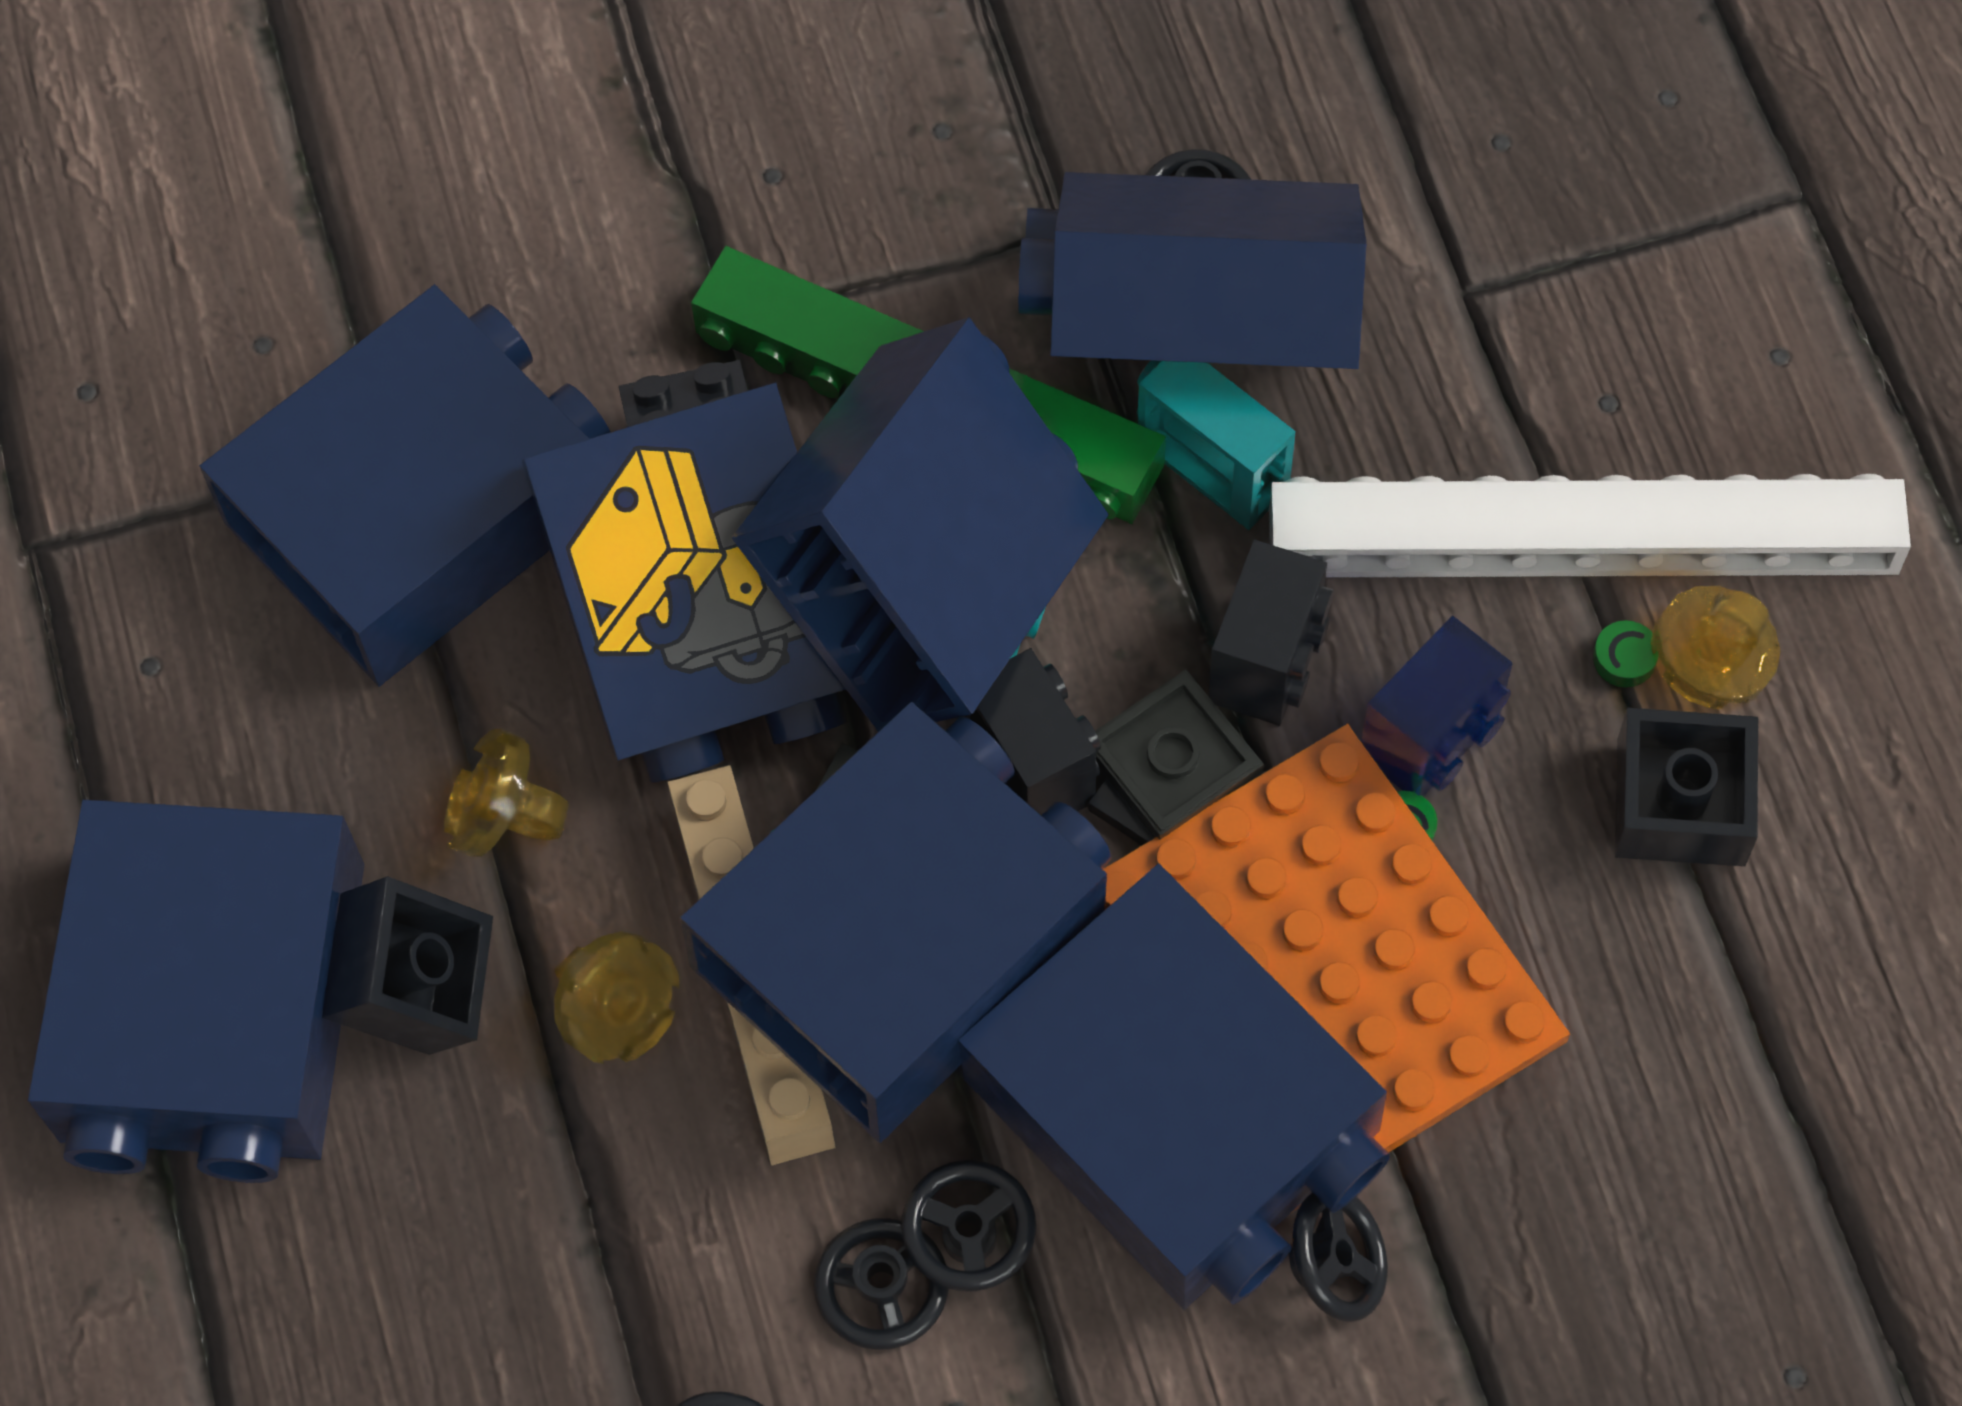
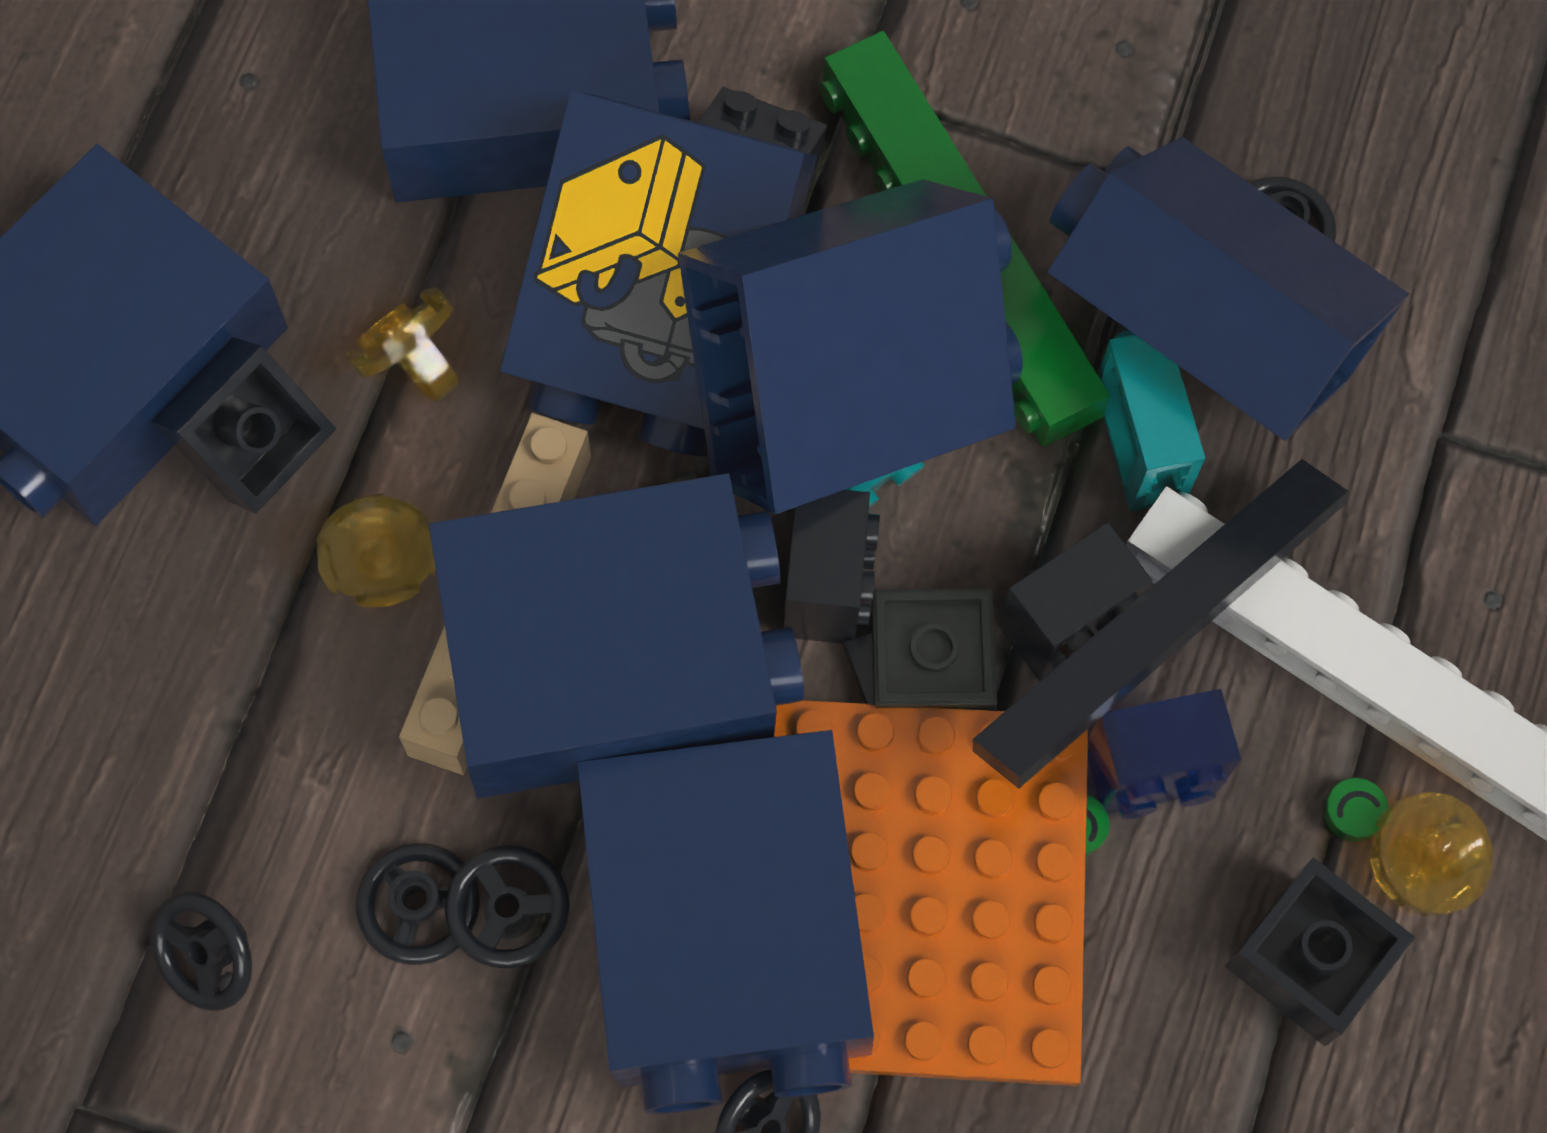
camera: 30 degrees right, 5 degrees up
none -> black tile [972,459,1349,789]

